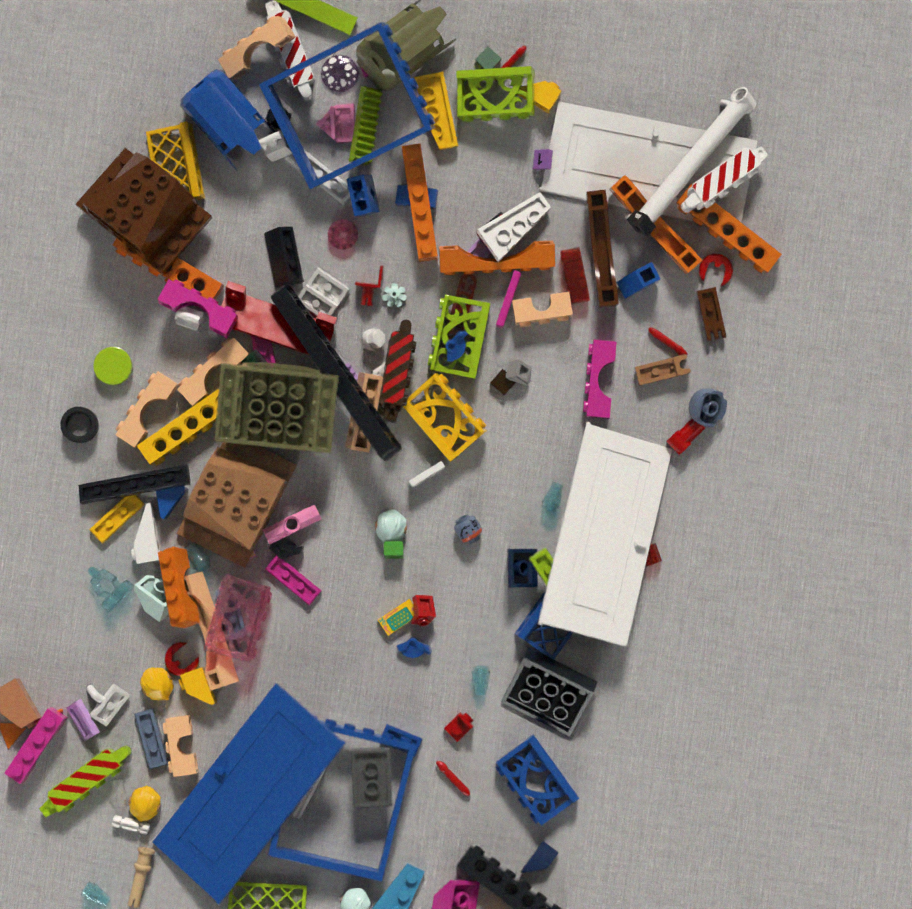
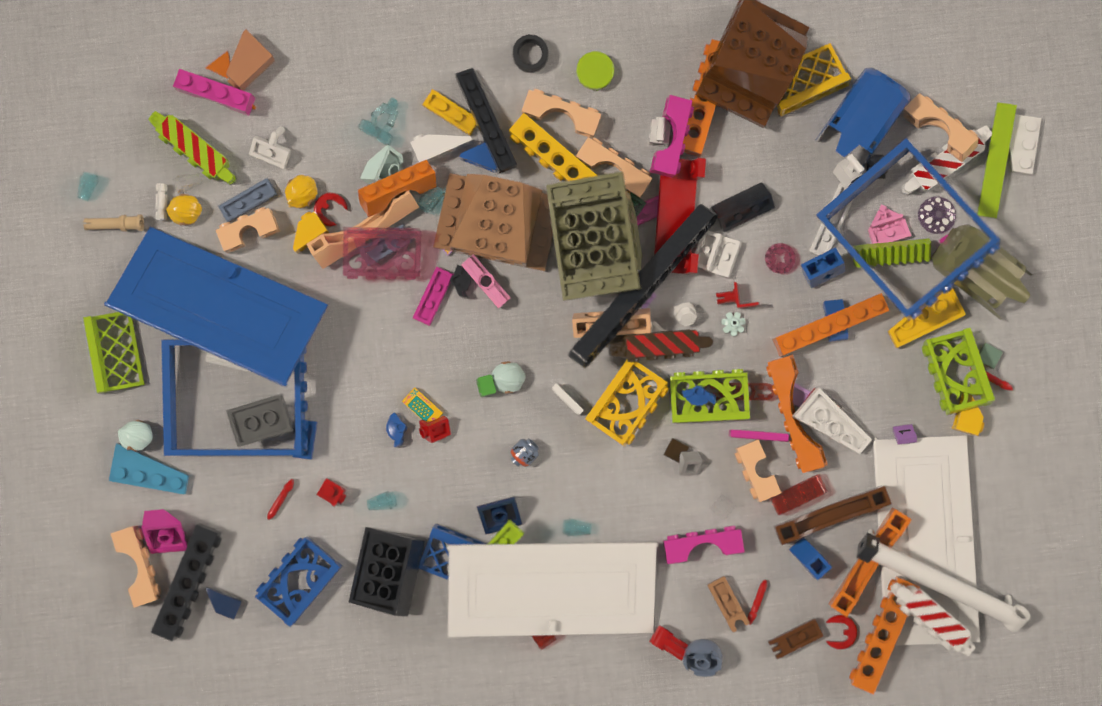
camera: 75 degrees right, 0 degrees up
lavender tile [67,699,100,741] -> none

